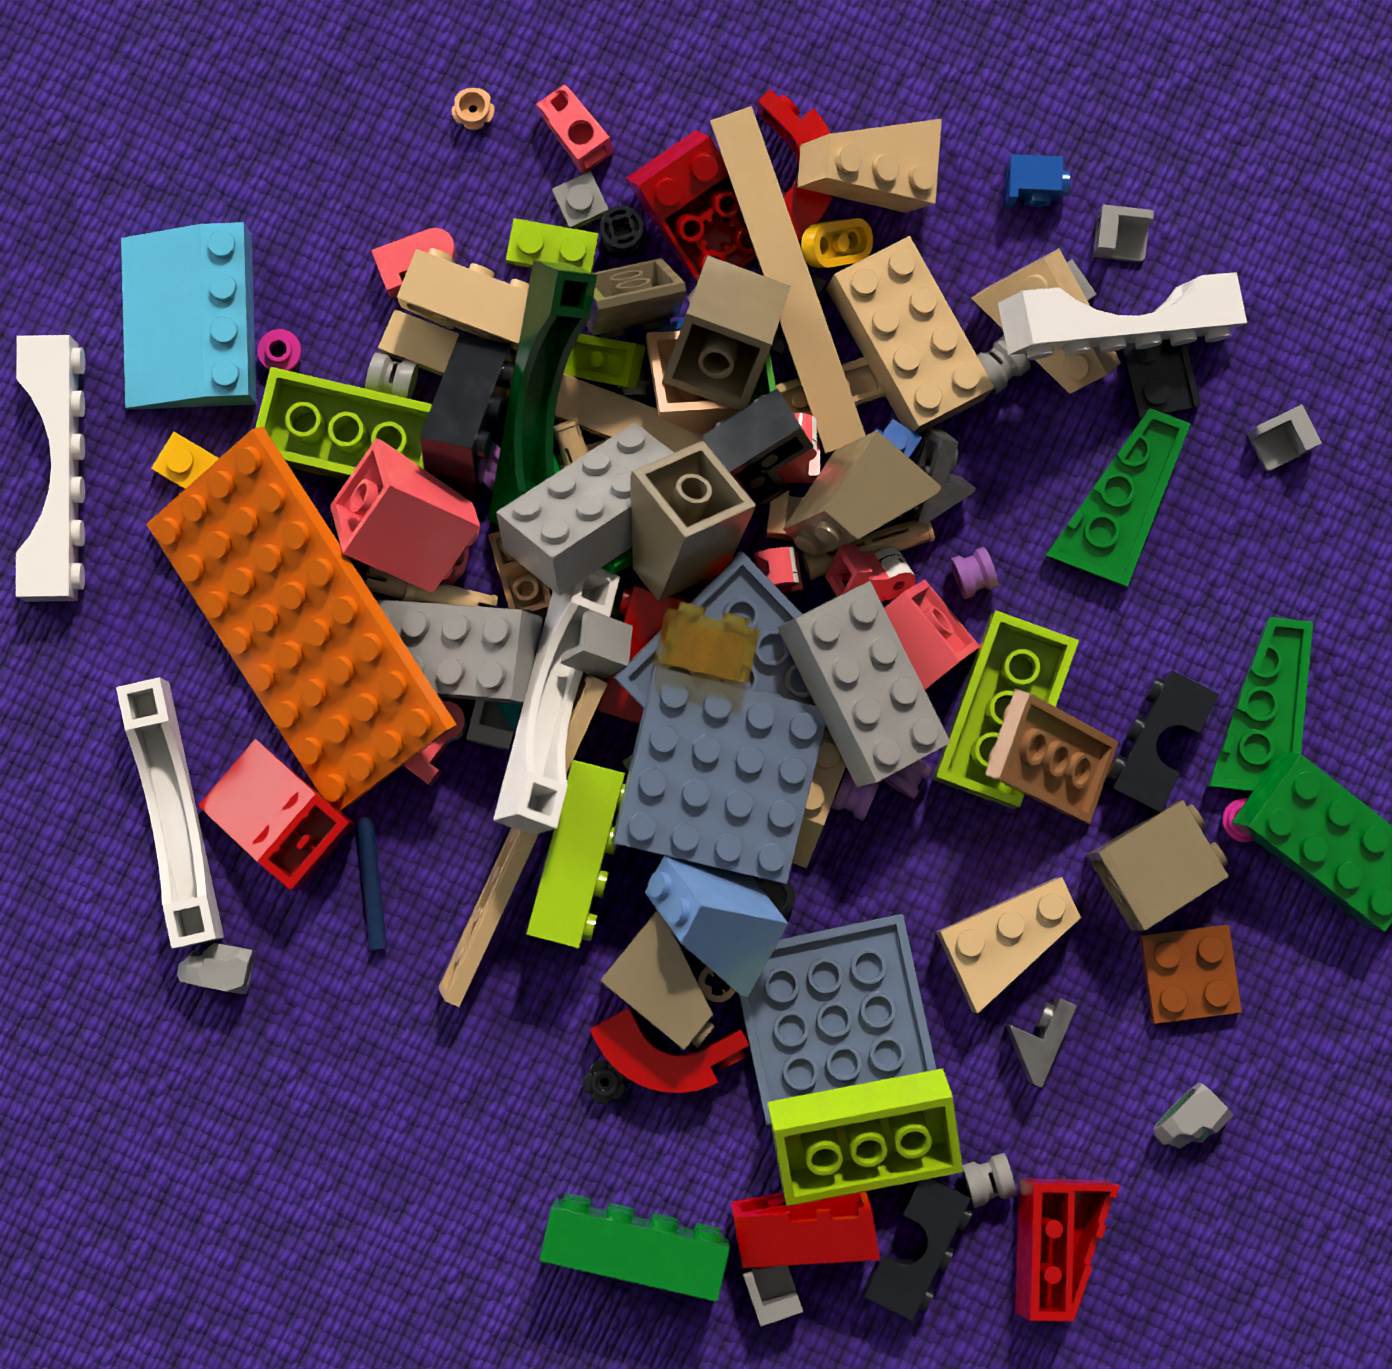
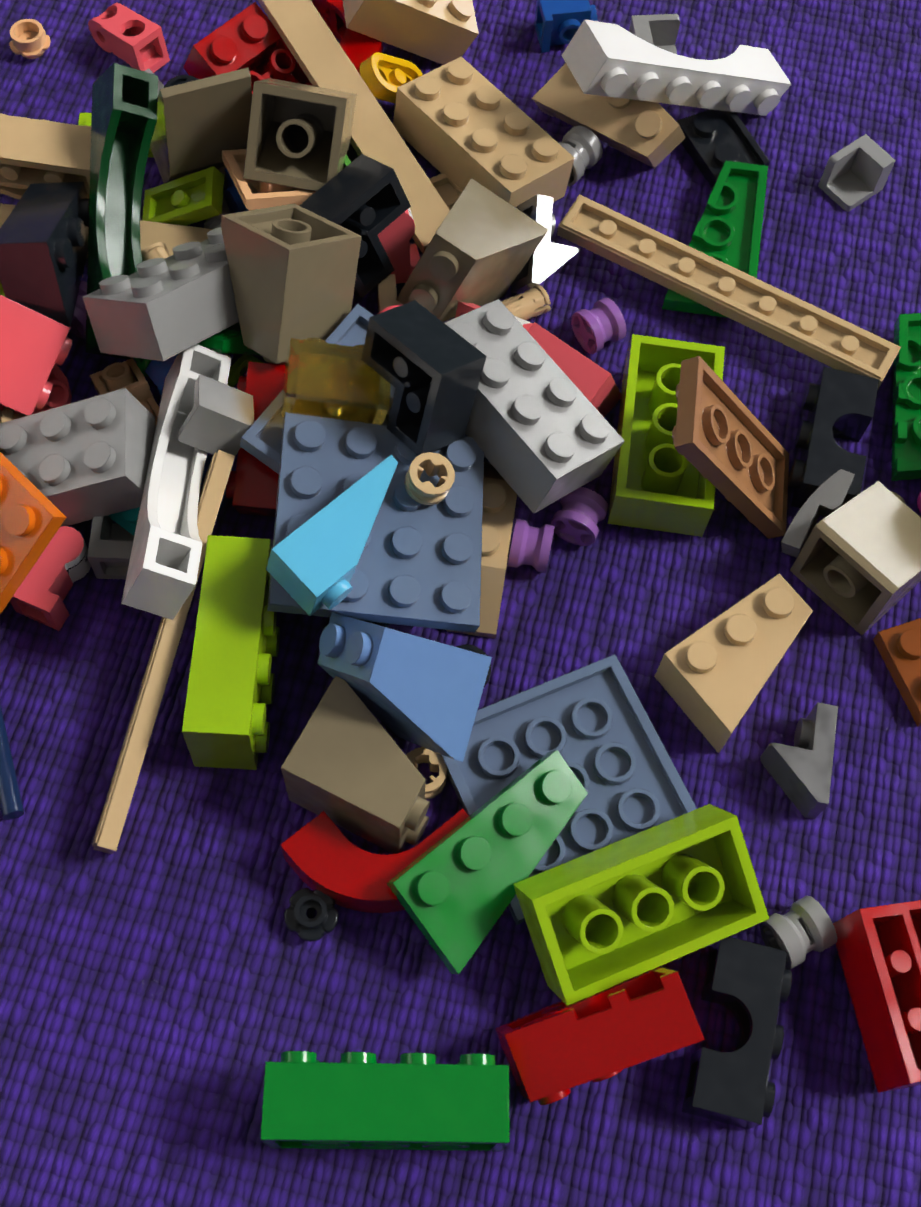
camera: 15 degrees left, 20 degrees down
light grey panel [742,1265,803,1326] -> none
none -> medium azure slope [266,455,398,616]
none -> black brick [361,300,487,455]
none -> green wing [387,750,588,975]
none -> tan bush [404,452,455,505]
none -> tan tile [557,194,901,390]
none -> light grey slope [781,469,855,558]

